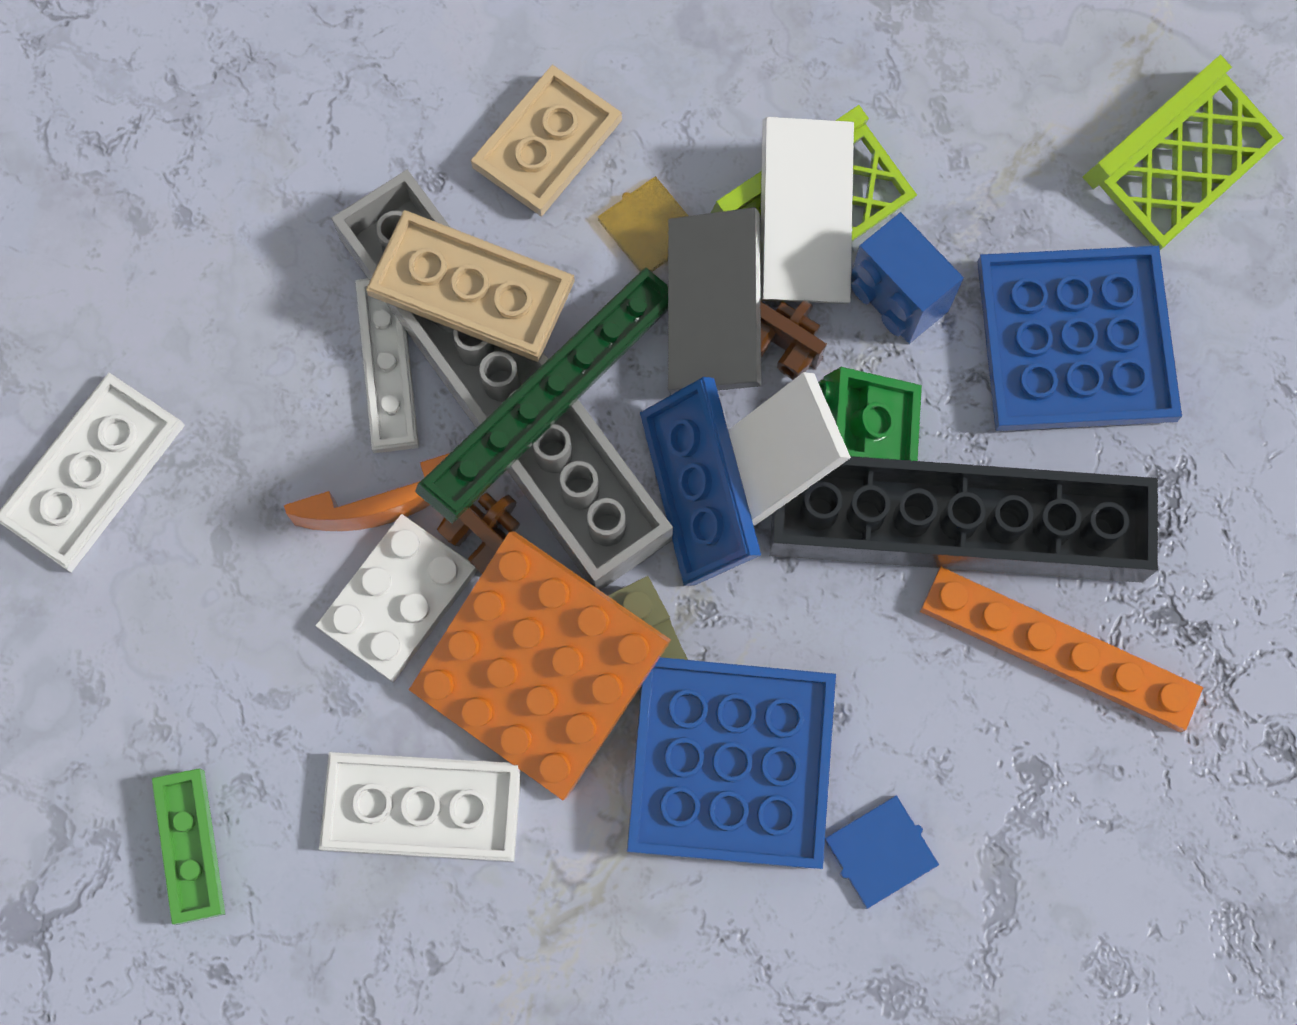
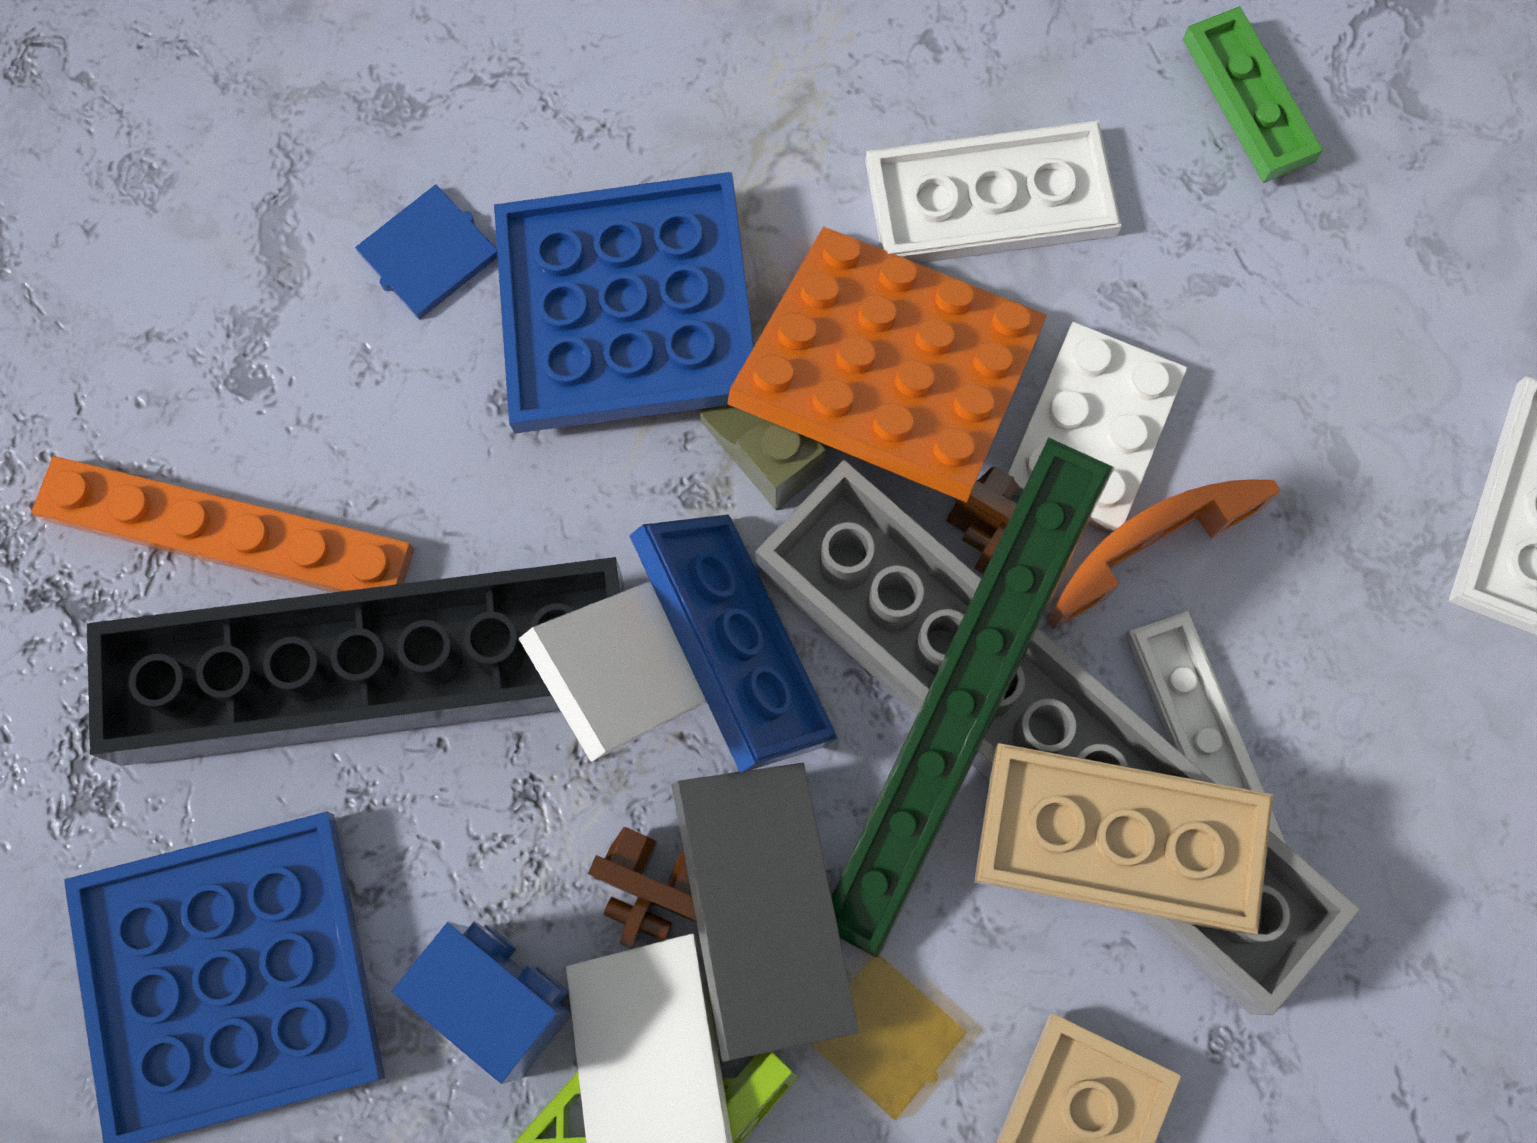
camera: 170 degrees right, 0 degrees up
green plate [818,367,922,461] -> none

